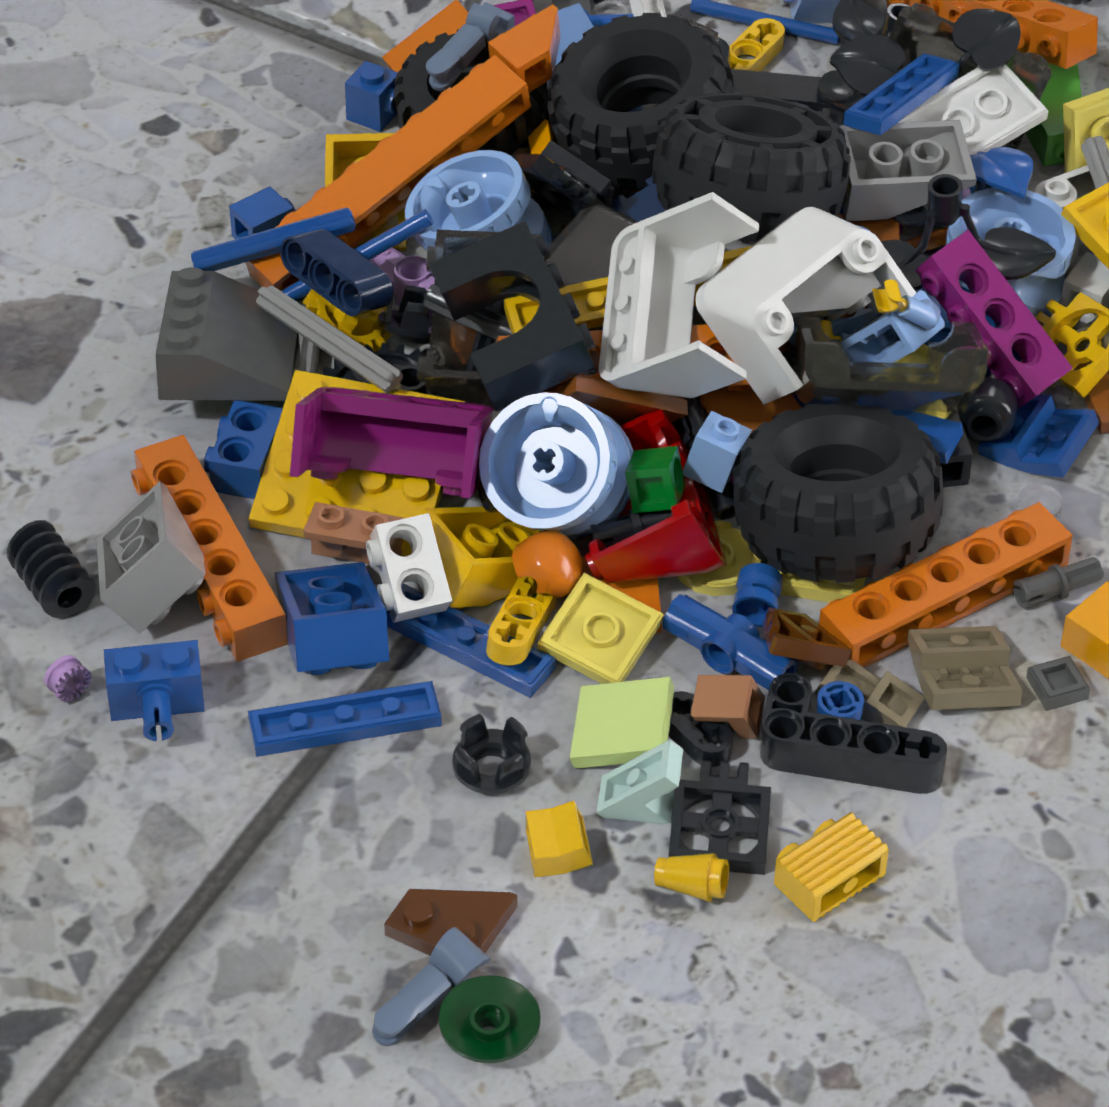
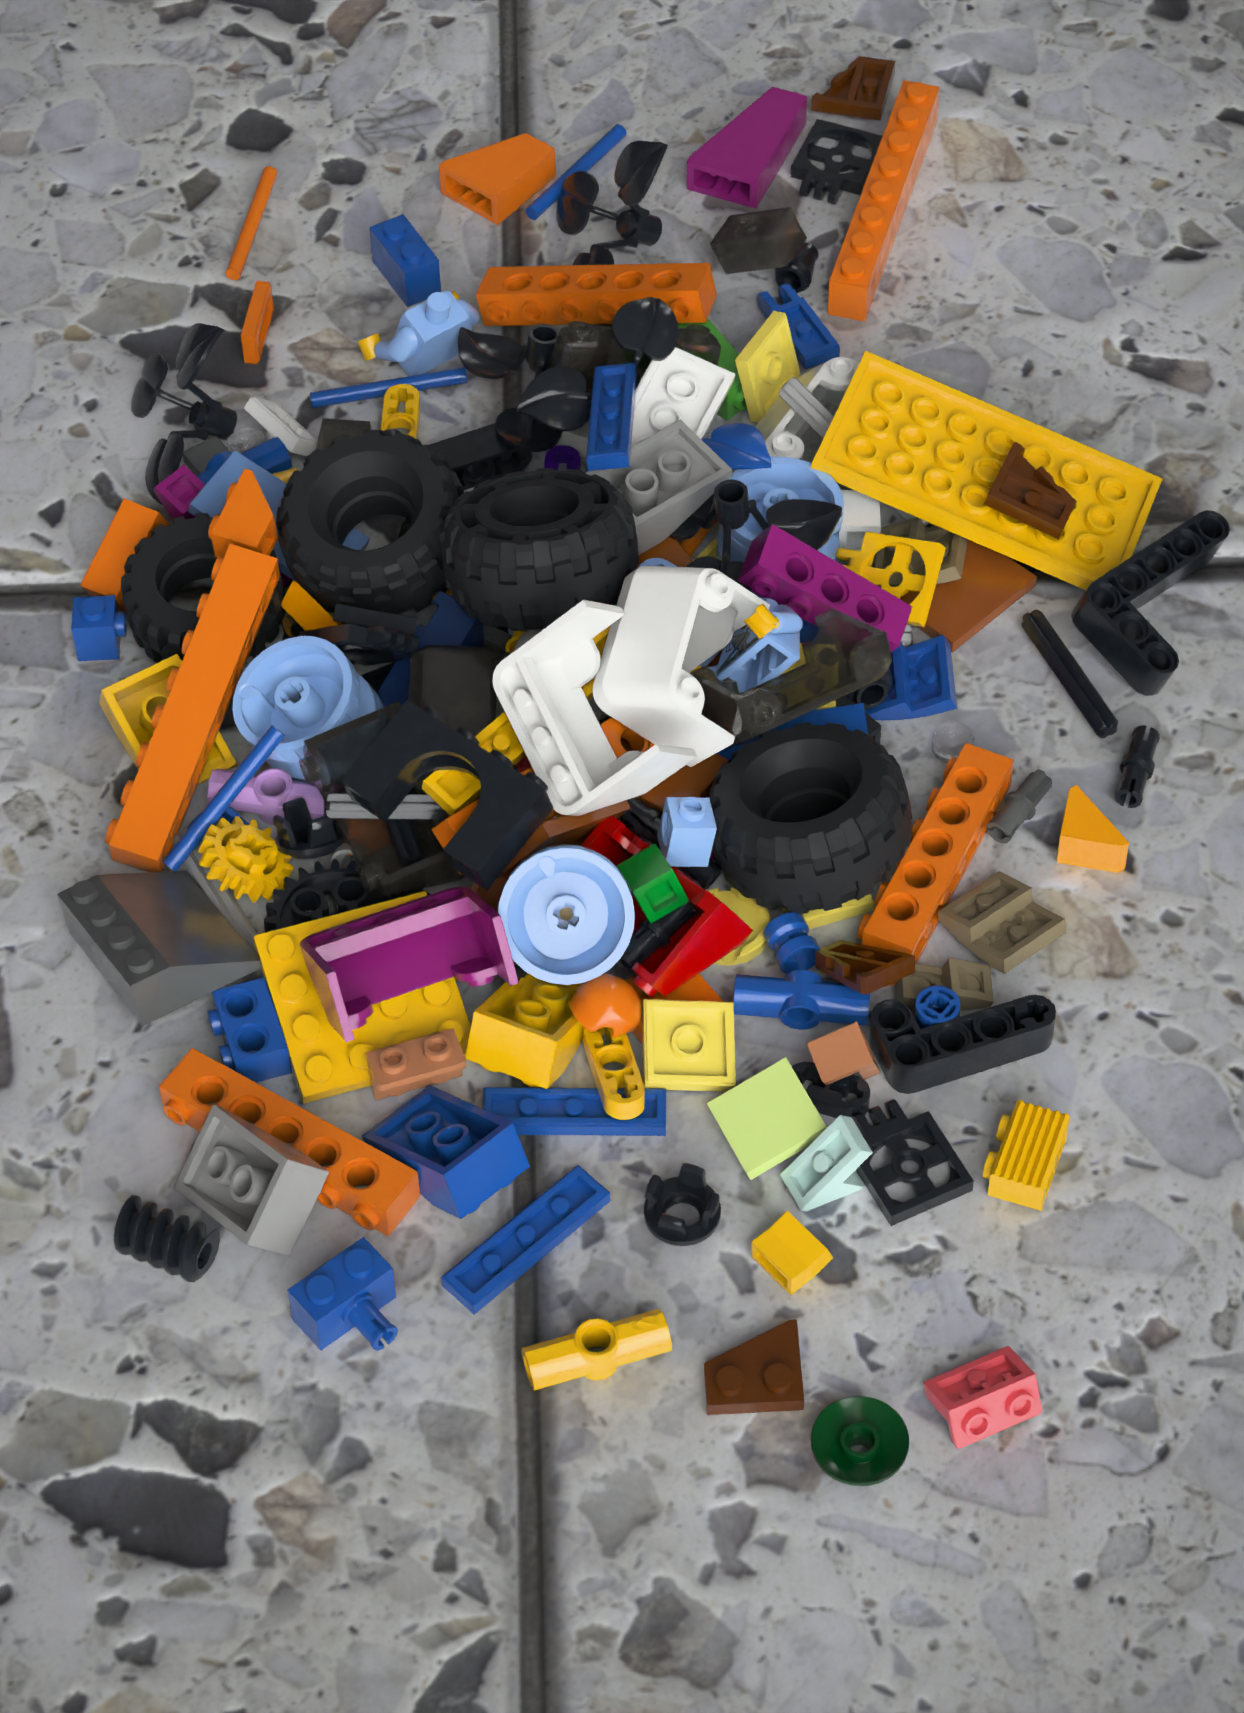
camera: 30 degrees left, 5 degrees up
lavender bush [44,655,92,703] -> none
blue axle [191,207,355,271] -> none
blue brick [229,186,296,239] -> none
light grey axle [256,285,403,393] -> none
dark blue beam [280,229,394,316] -> none
white brick [366,513,452,623] -> none
sand blue piece [372,927,491,1046] -> none
sand blue piece [426,2,515,91] -> none
yellow cone [654,853,729,902] -> none
dark grey tile [1026,656,1090,711] -> none
none -> yellow piece [521,1309,672,1391]
none -> coral bracket [923,1346,1042,1448]

